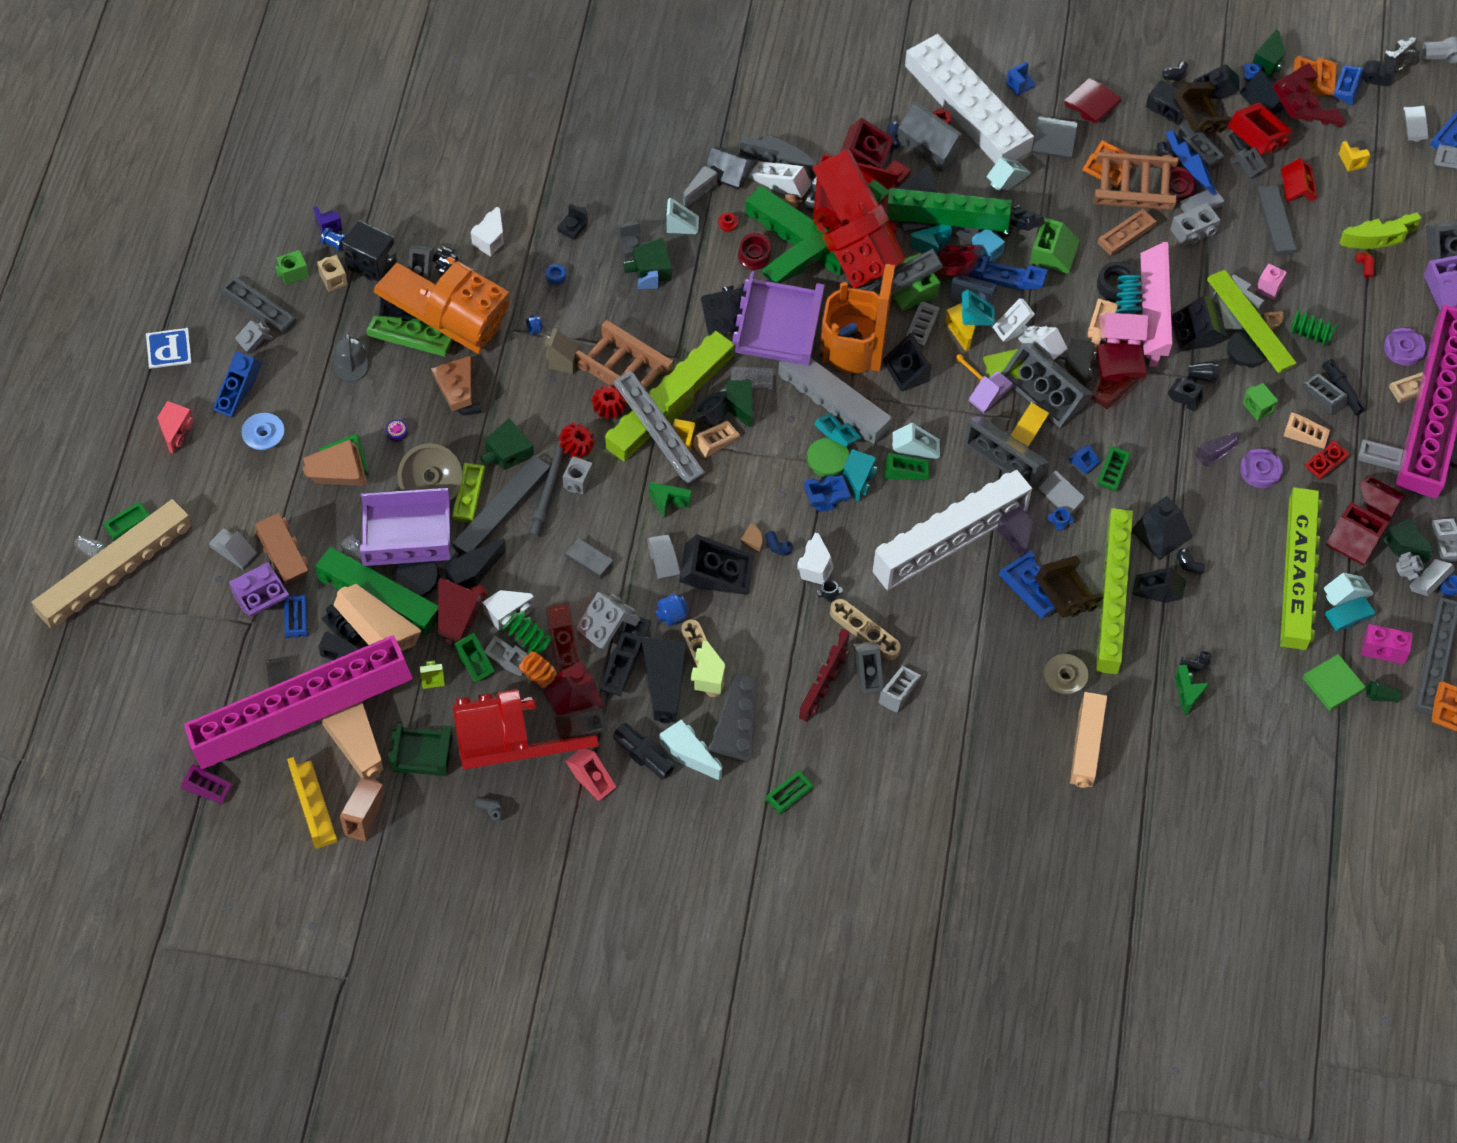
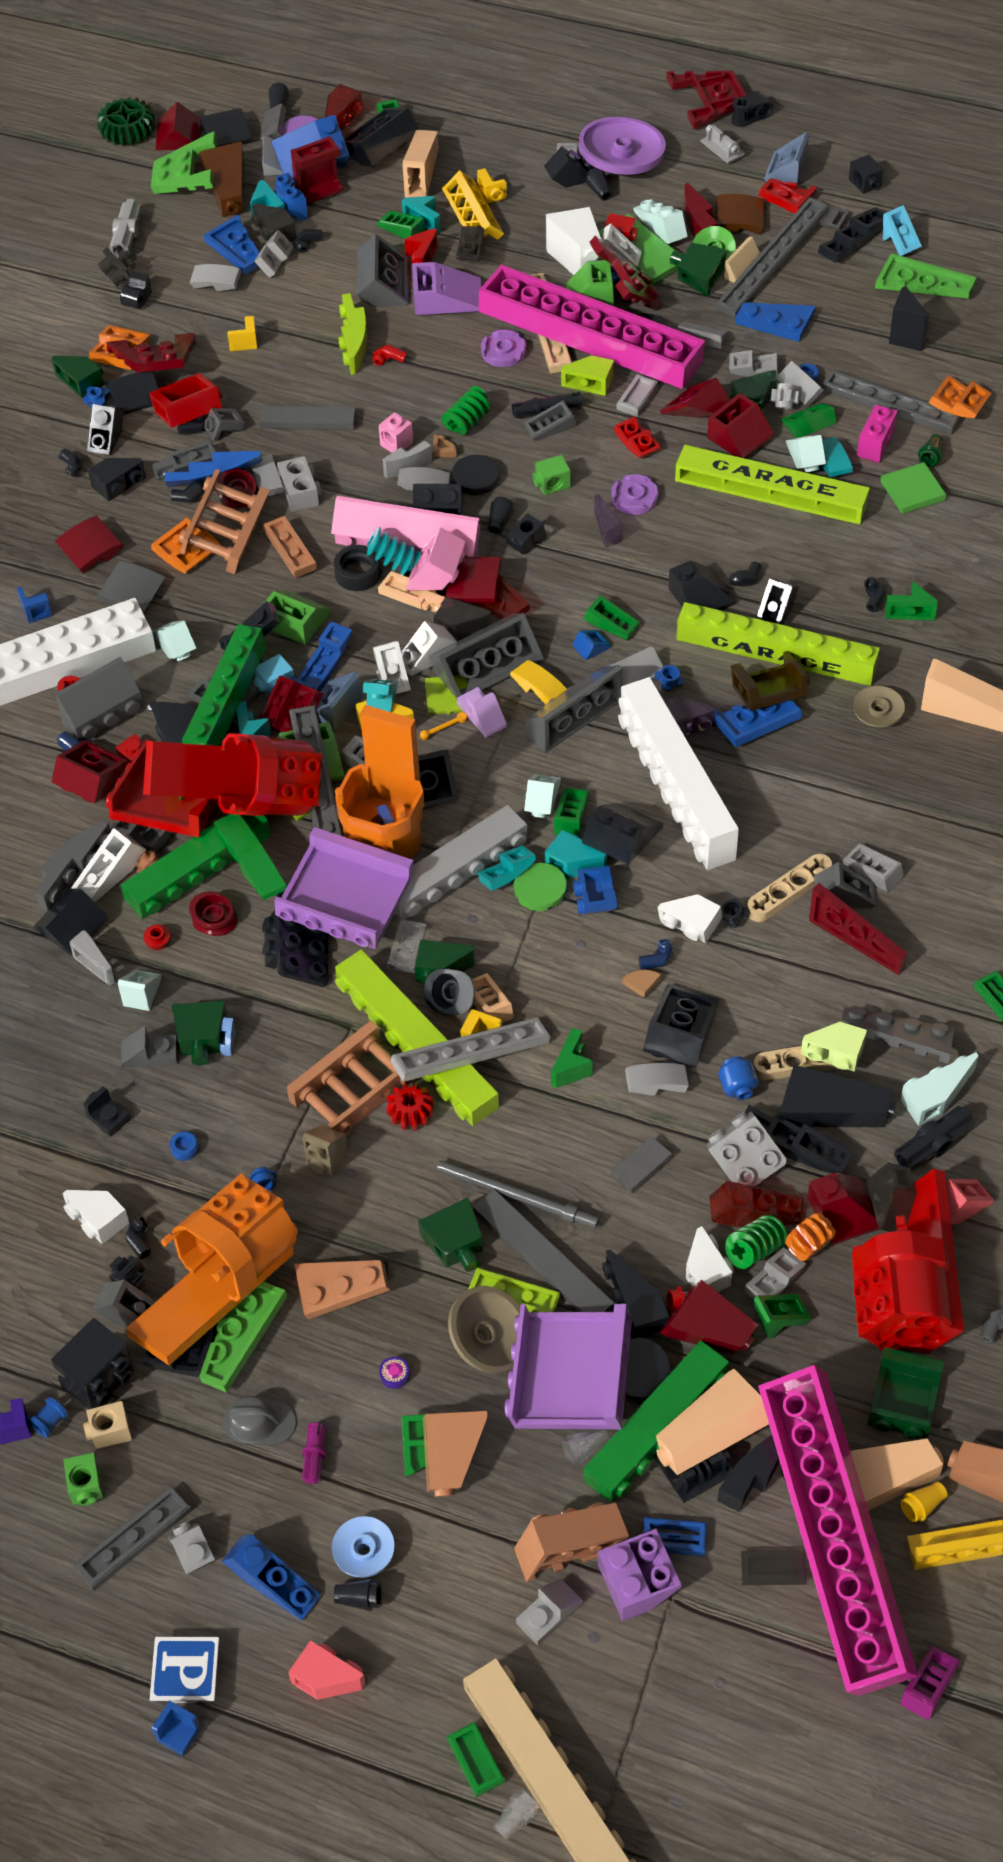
camera: 75 degrees left, 5 degrees down
lime tile [420,660,445,689] -> none
red gear [558,422,595,459] -> none
light grey brick [563,456,593,494] -> none
lime piece [664,383,695,424] -> none
dark brown panel [1173,82,1232,133] -> none
lime tile [1207,270,1297,373] -> none
red panel [1281,158,1318,201] -> none
light nougat slope [1283,412,1330,449] -> none
blue slope [1333,65,1363,105] -> none
none -> black arm [125,1215,151,1259]
none -> blue panel [152,1700,201,1757]
none -> magenta axle [302,1422,327,1485]
none -> black cone [333,1579,382,1611]
none -> lime slope [561,355,614,396]
none -> black slope [582,803,664,864]
none -> green slope [782,403,836,438]
none -> yellow cone [900,1482,948,1522]

